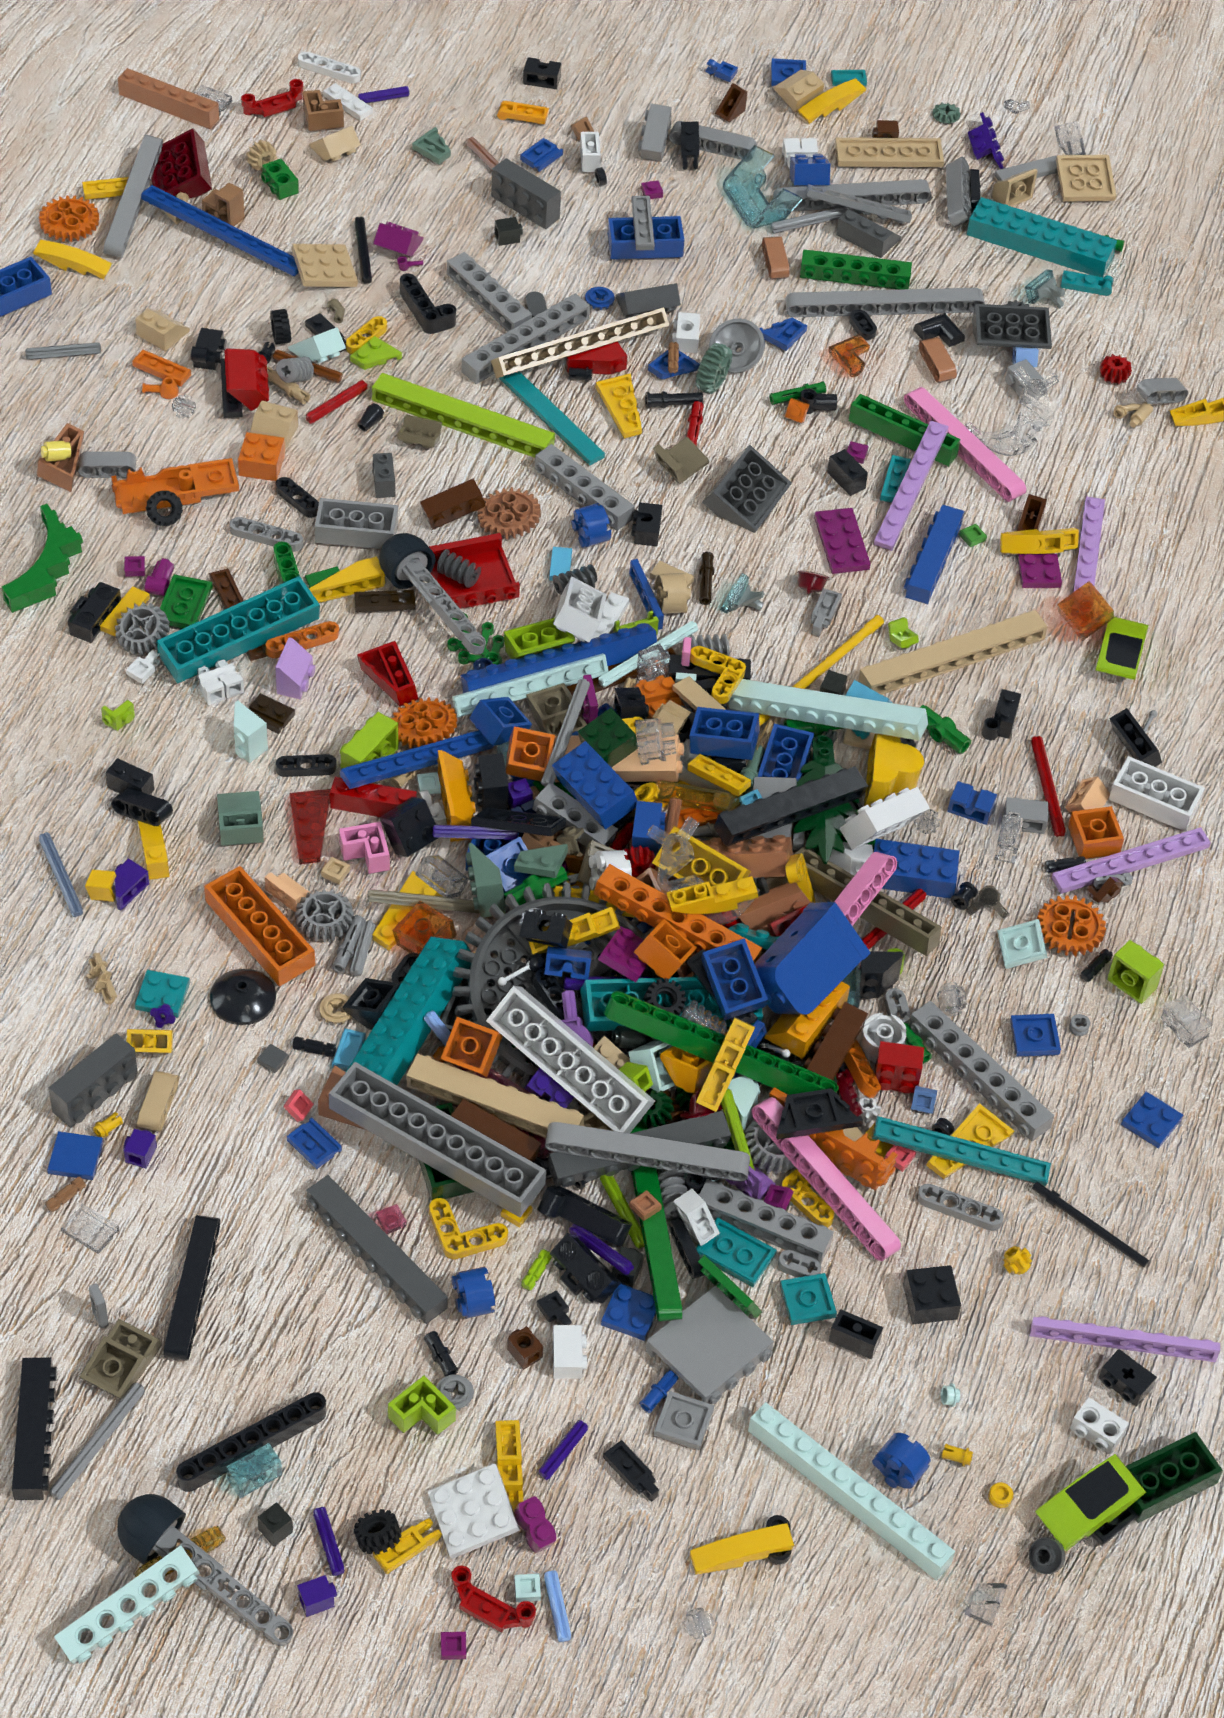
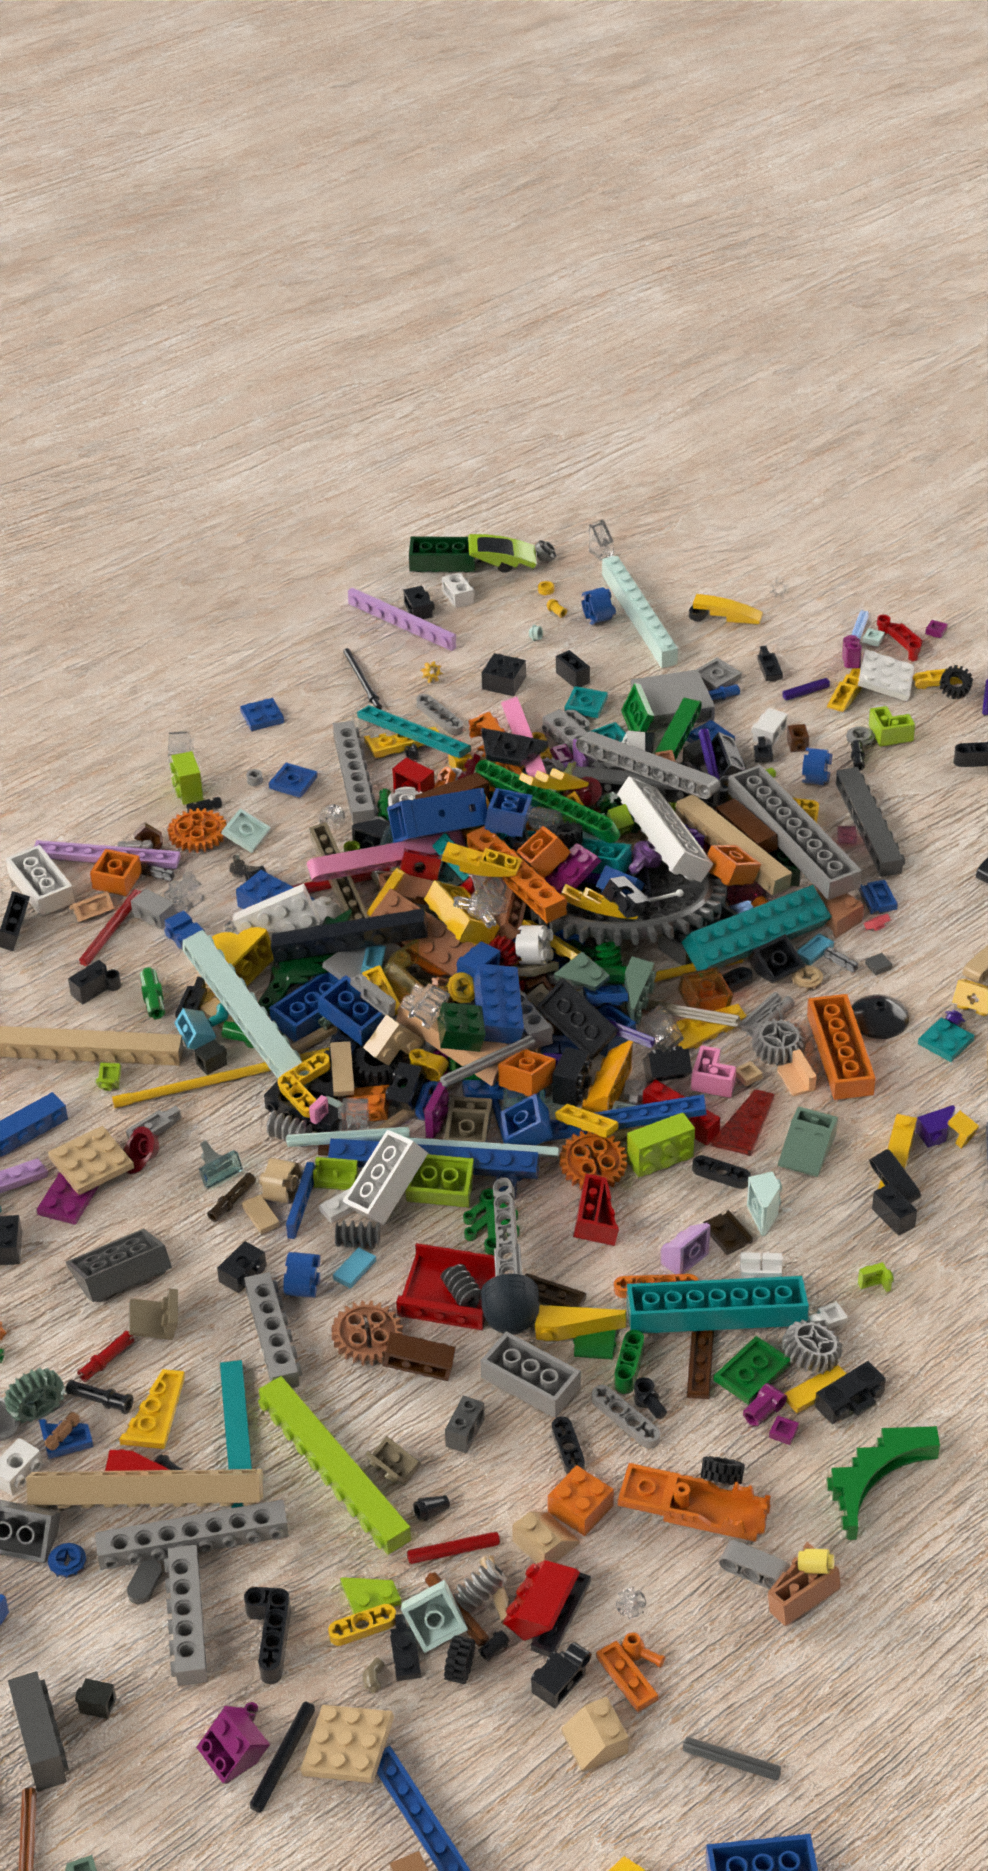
camera: 145 degrees left, 10 degrees down
none -> tan plate [48,1125,134,1195]
none -> light grey hinge [350,973,396,1017]
none -> yellow plate [555,1104,618,1138]
none -> black axle [634,1377,667,1419]

